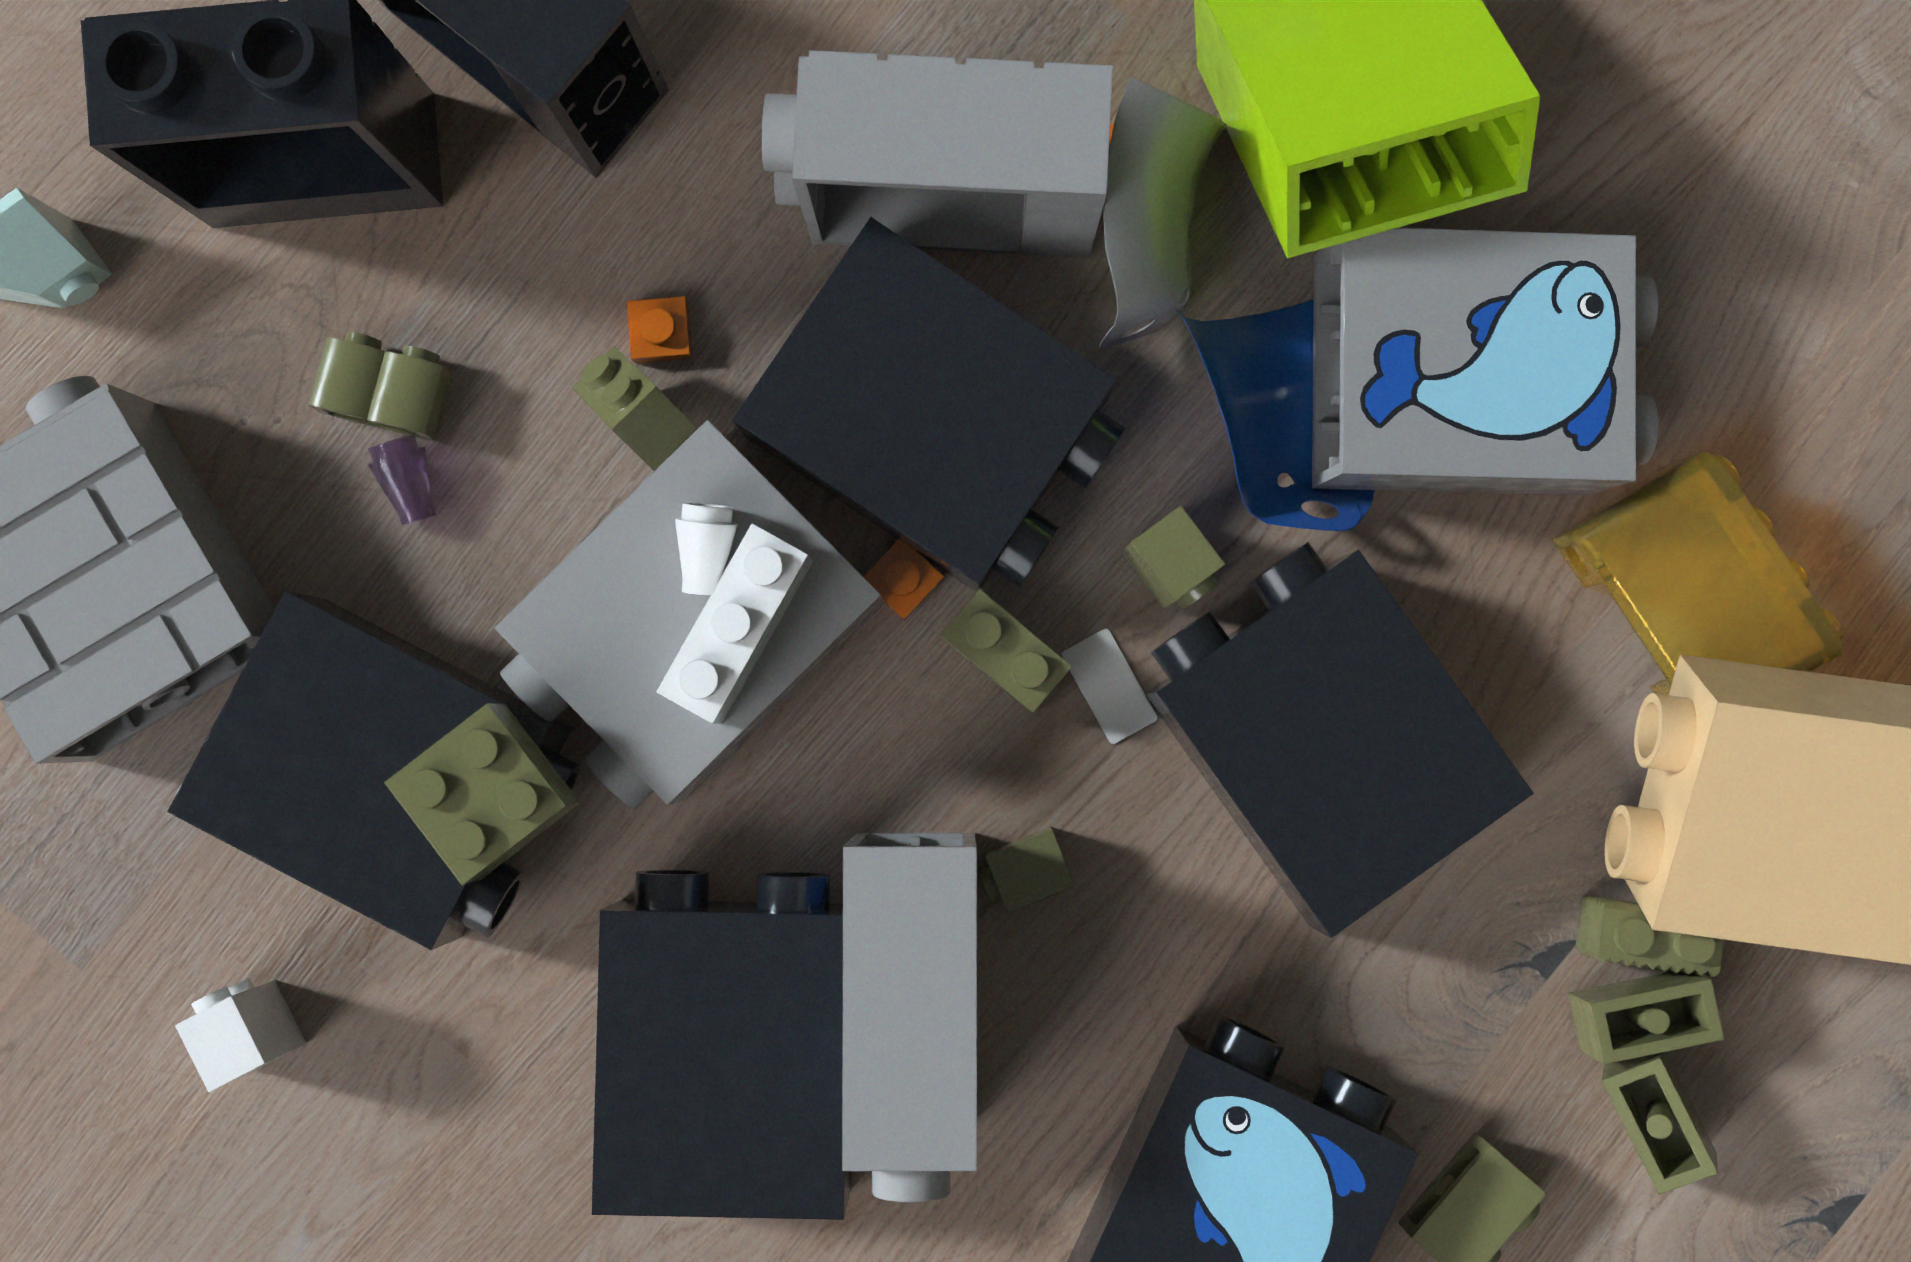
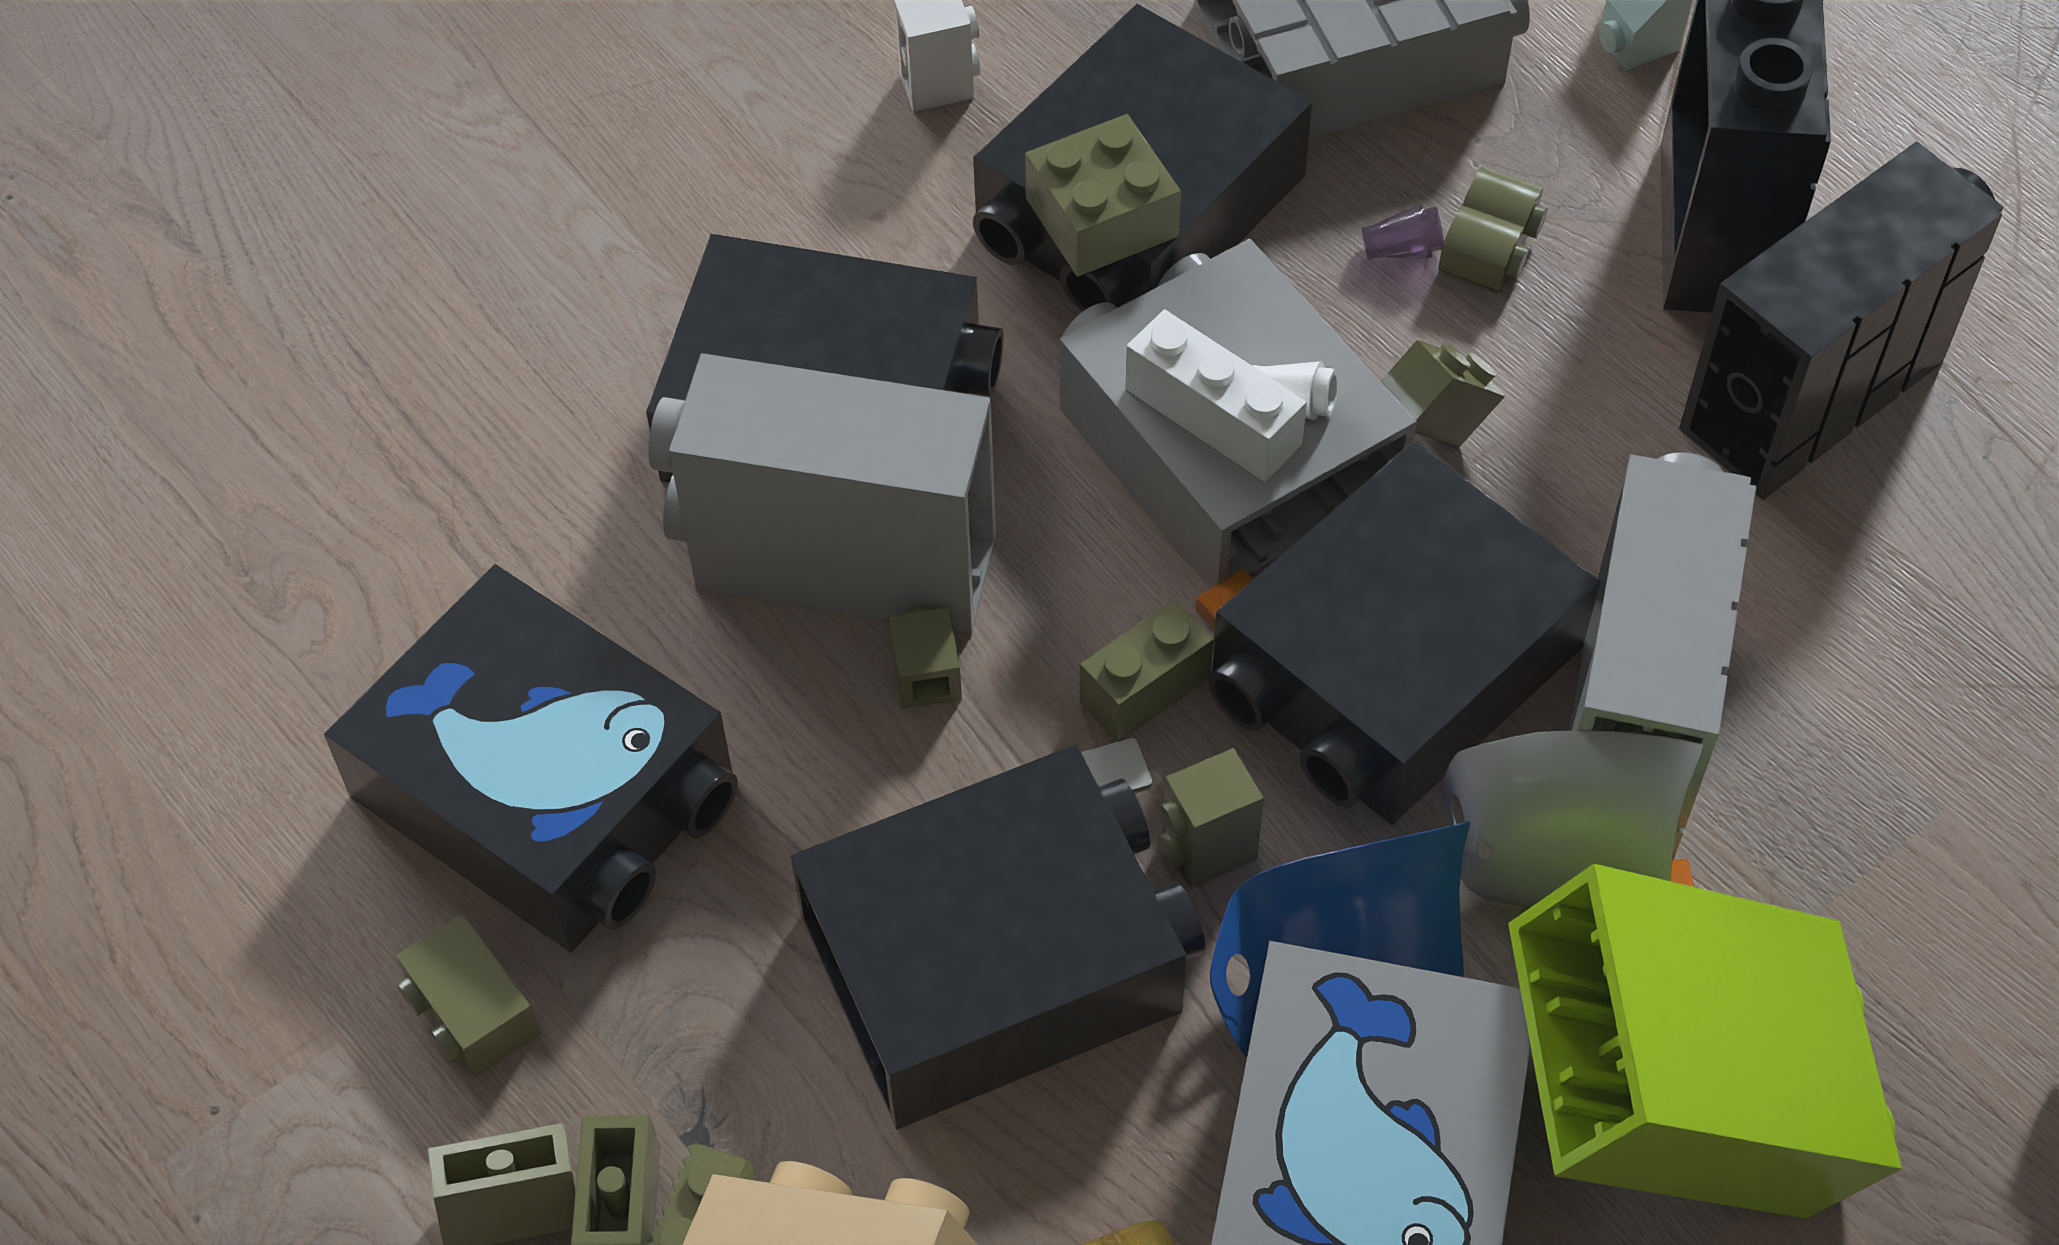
camera: 100 degrees right, 30 degrees down
orange plate [627,296,693,363] -> none

